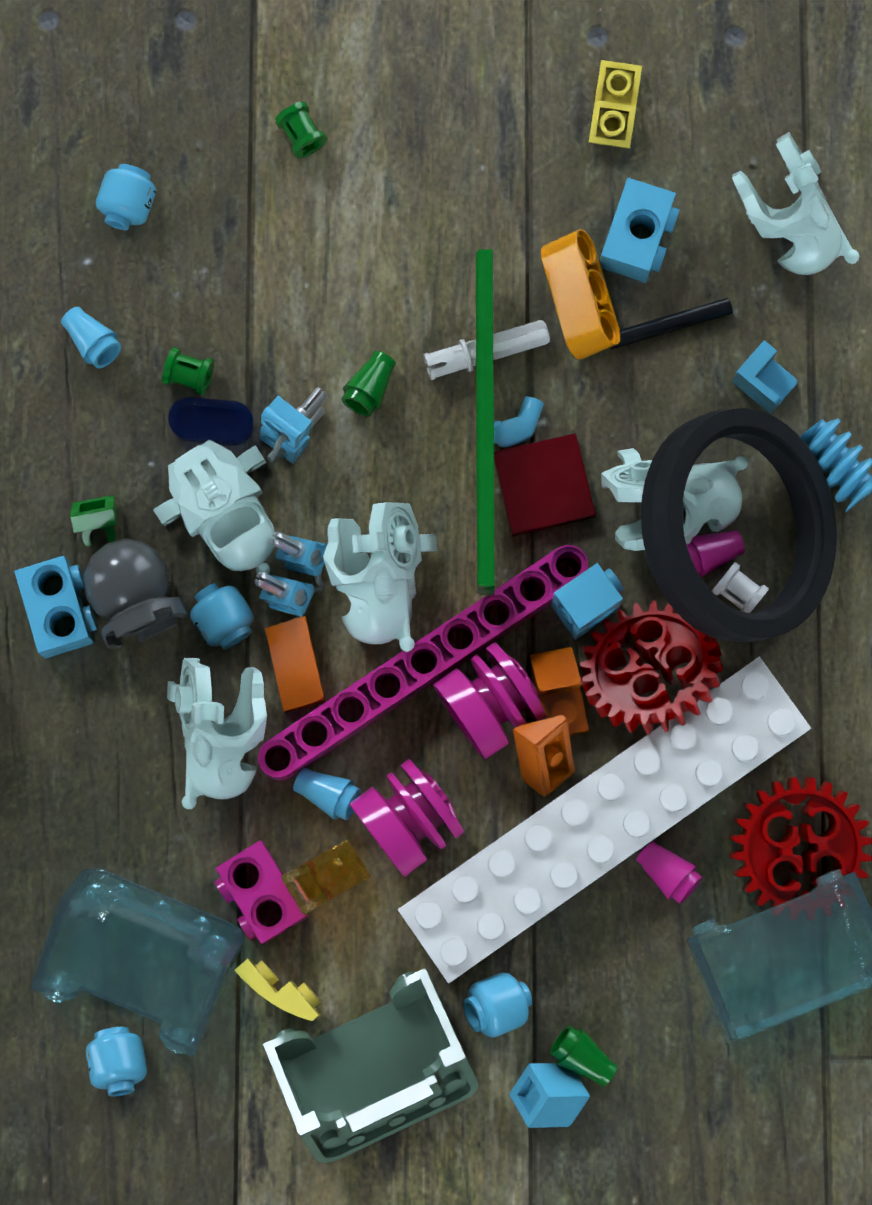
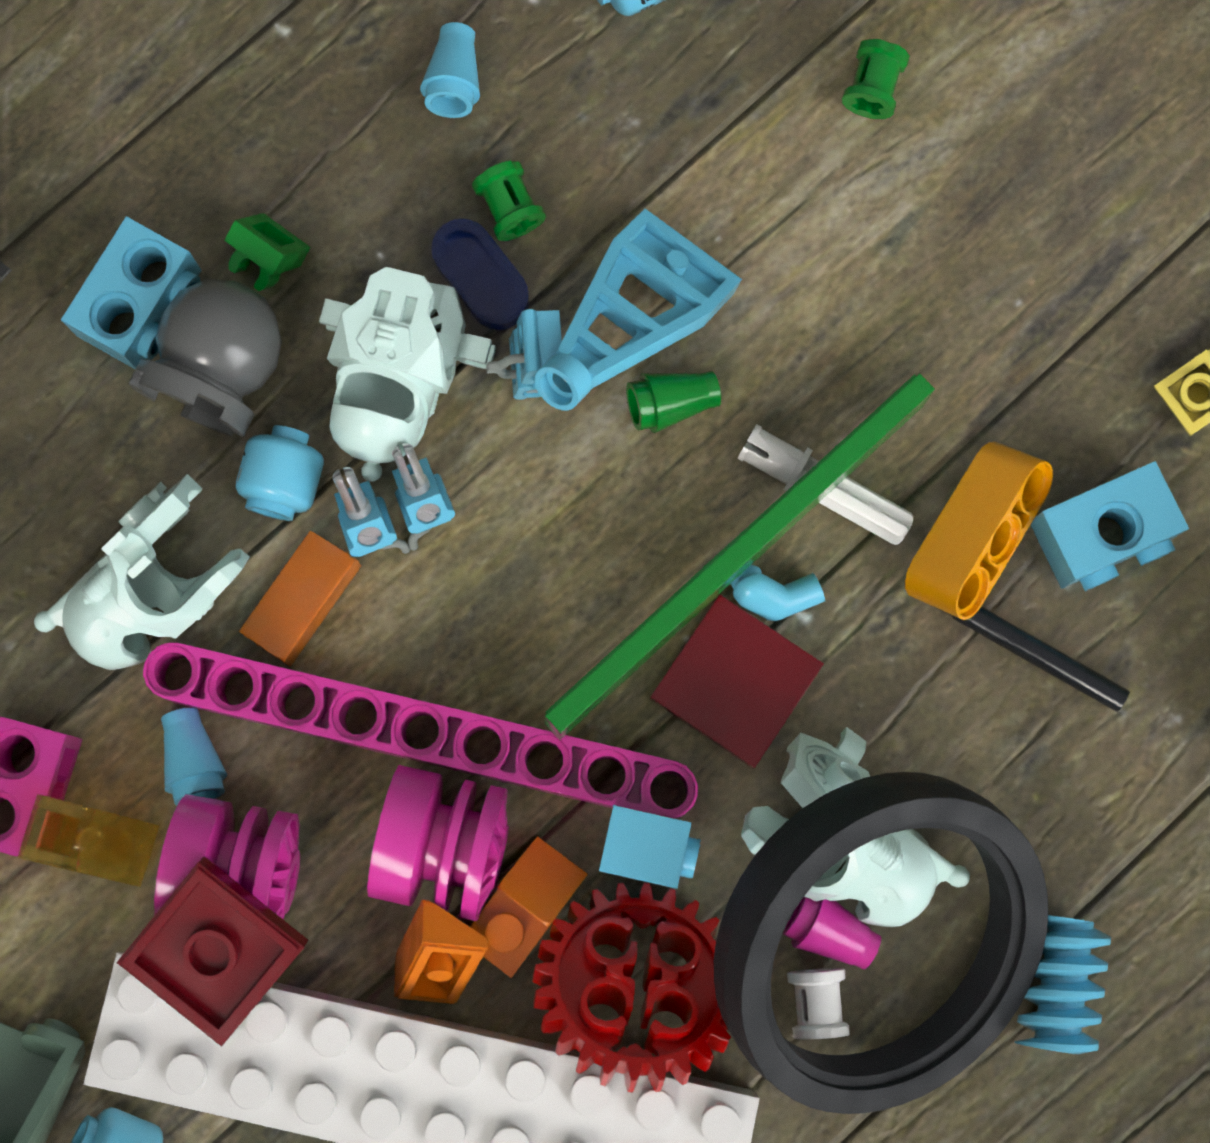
camera: 45 degrees right, 0 degrees up
light aqua helmet [323,502,438,652] -> none
medium azure panel [732,340,798,414] -> none
none -> dark red tile [116,856,309,1047]
none -> medium azure plate [534,209,742,411]

